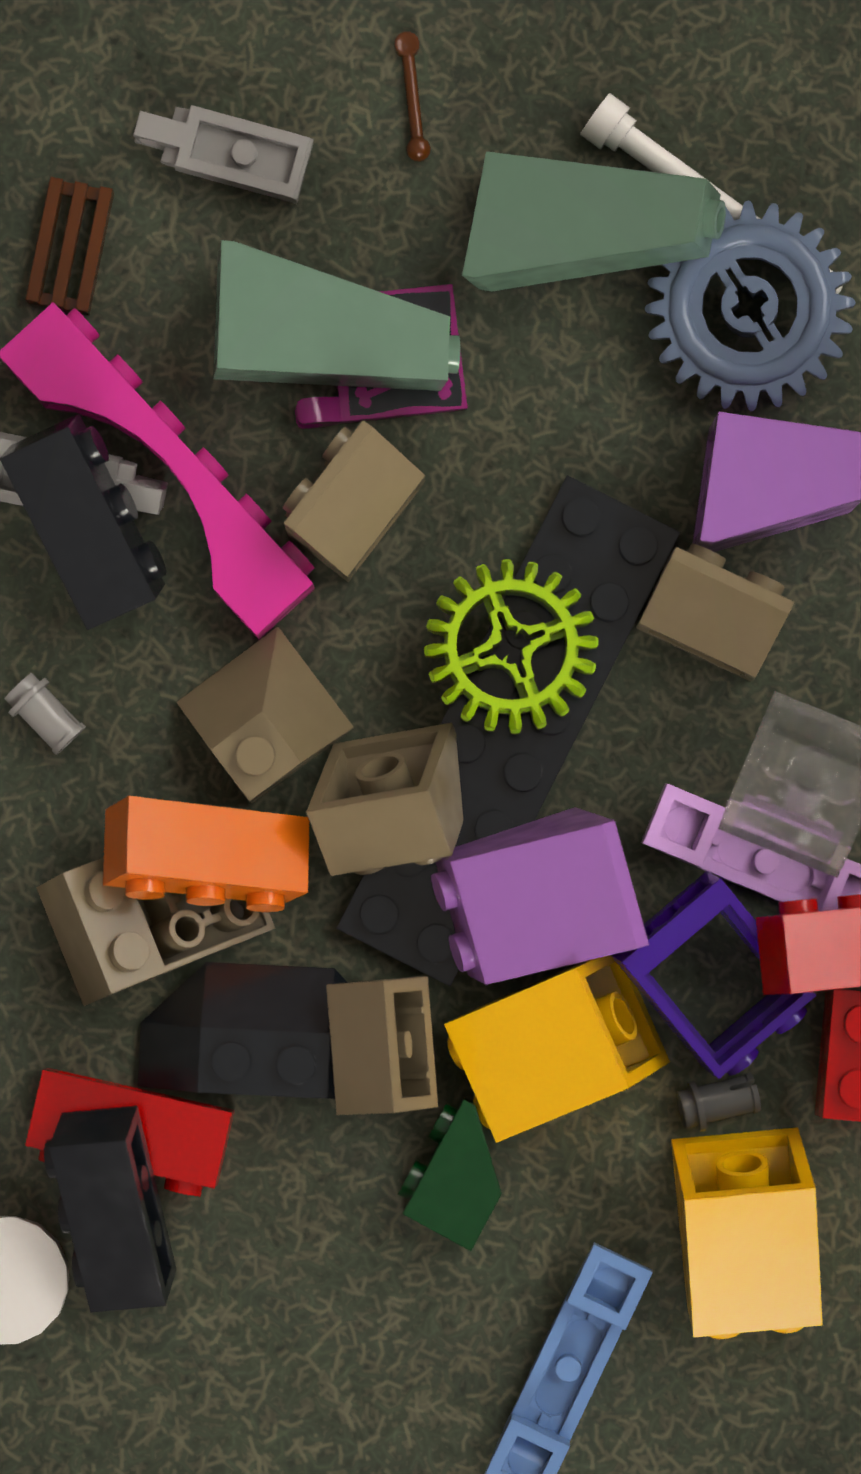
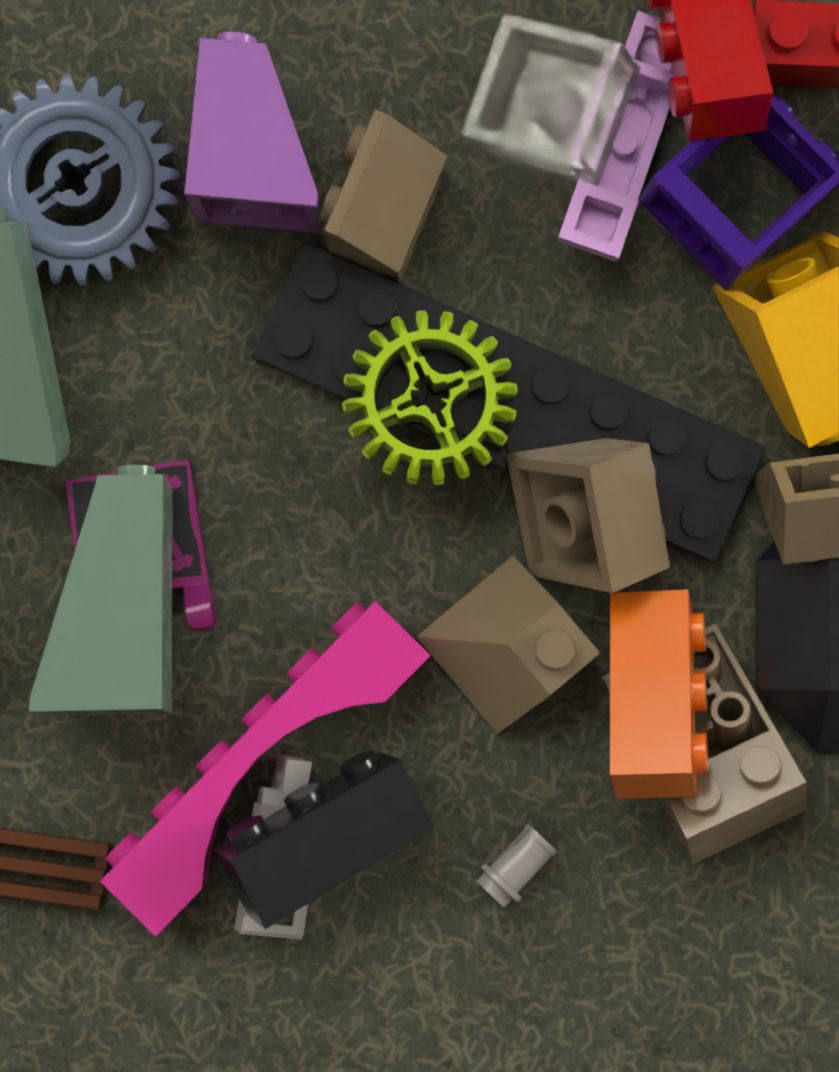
camera: 95 degrees left, 0 degrees up
dark tan slope [282,420,425,583] -> none
medium lavender slope [431,807,649,985] -> none

